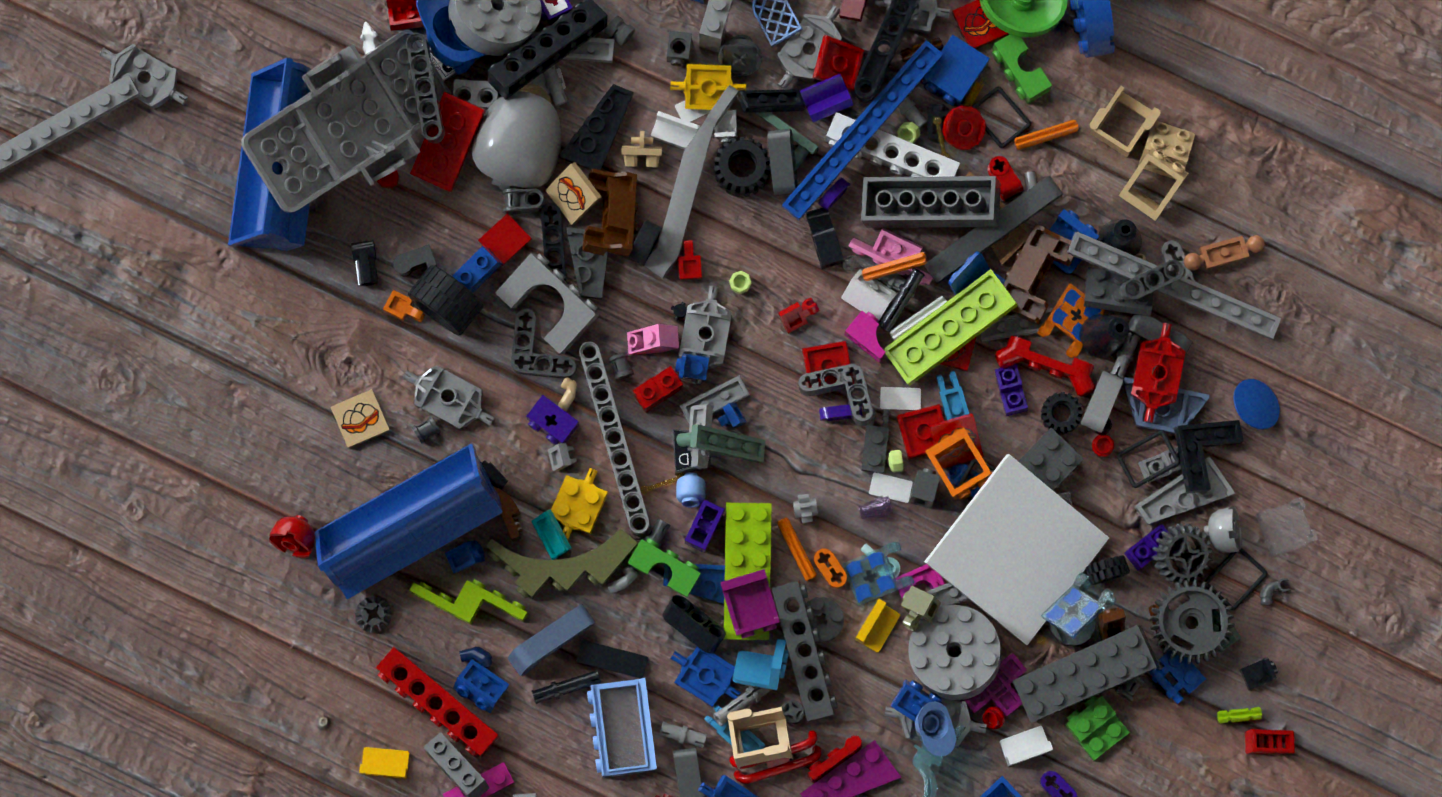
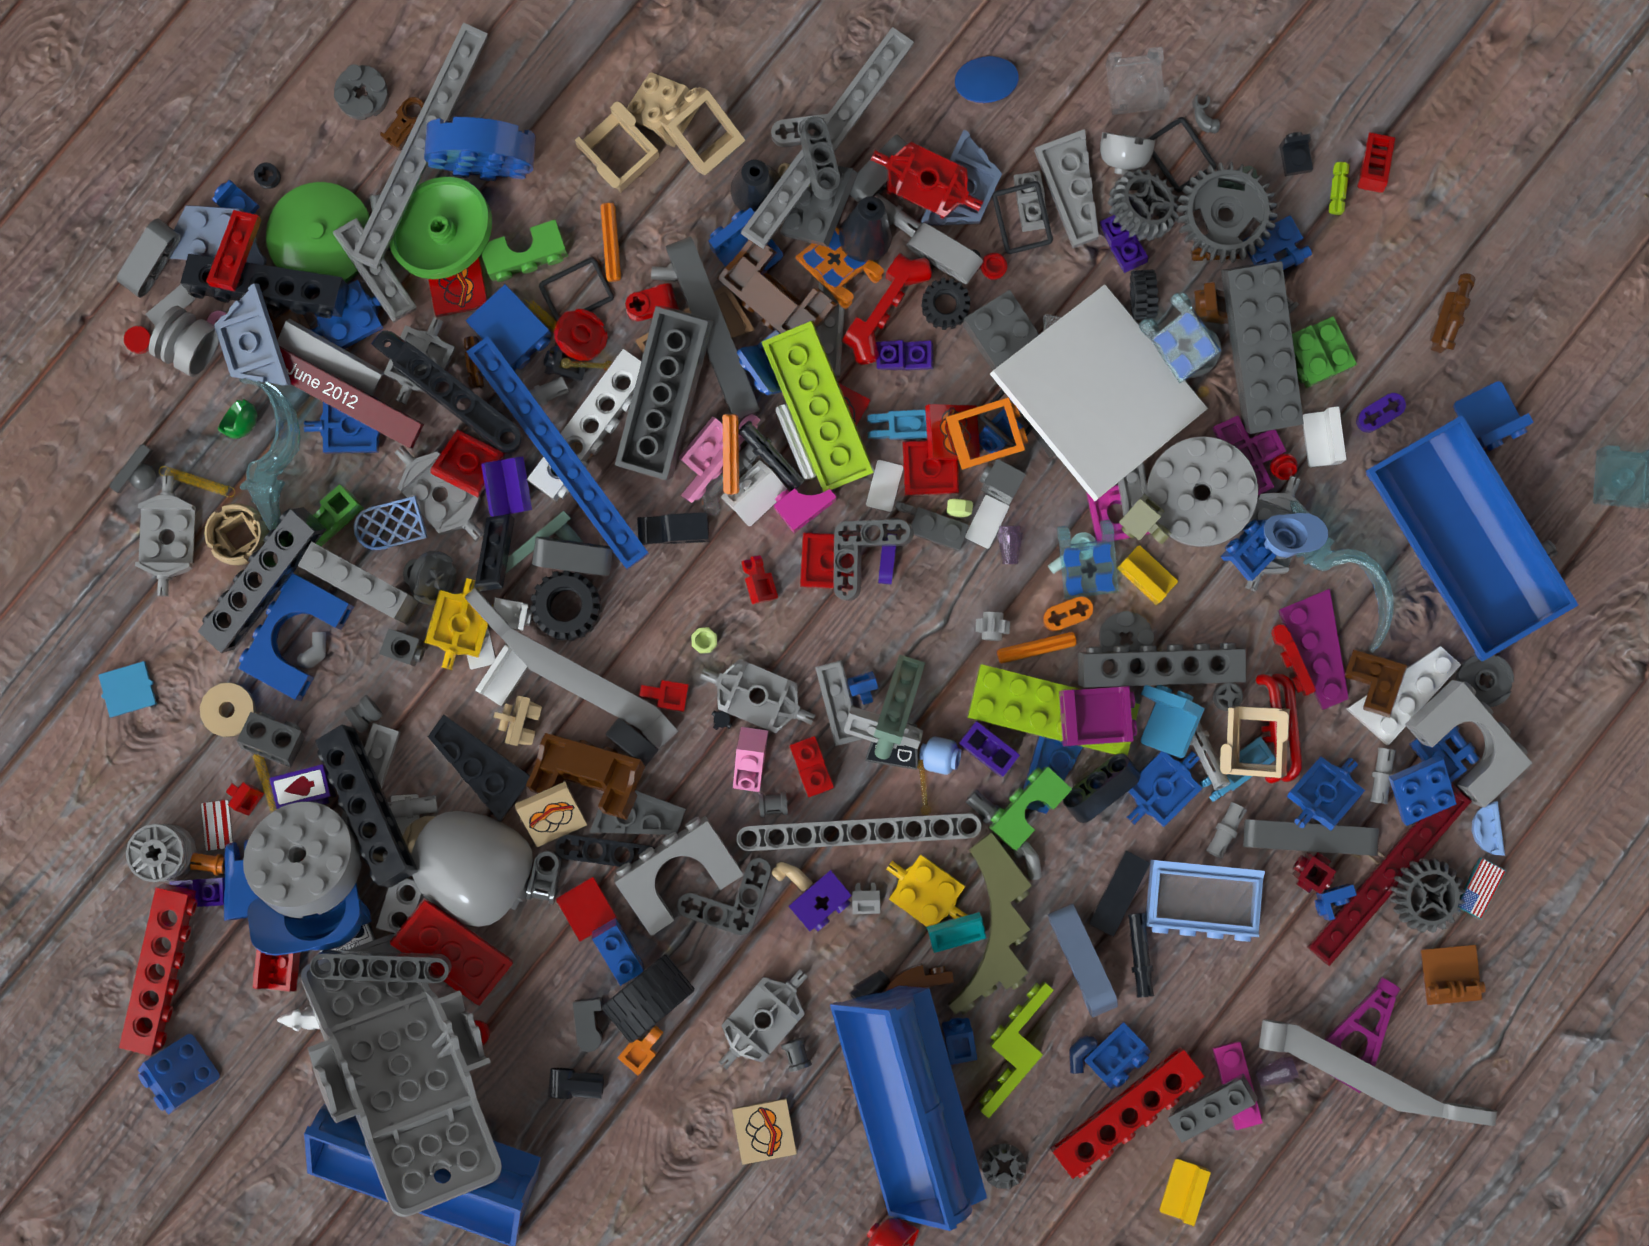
camera: 70 degrees left, 5 degrees up
blue bracket [675,353,710,380] -> none
dark purple beam [818,177,850,211] -> none
yellowish green tile [897,122,921,143] -> none
black plate [1174,420,1244,494] -> none
nougat plate [1184,235,1265,271] -> none

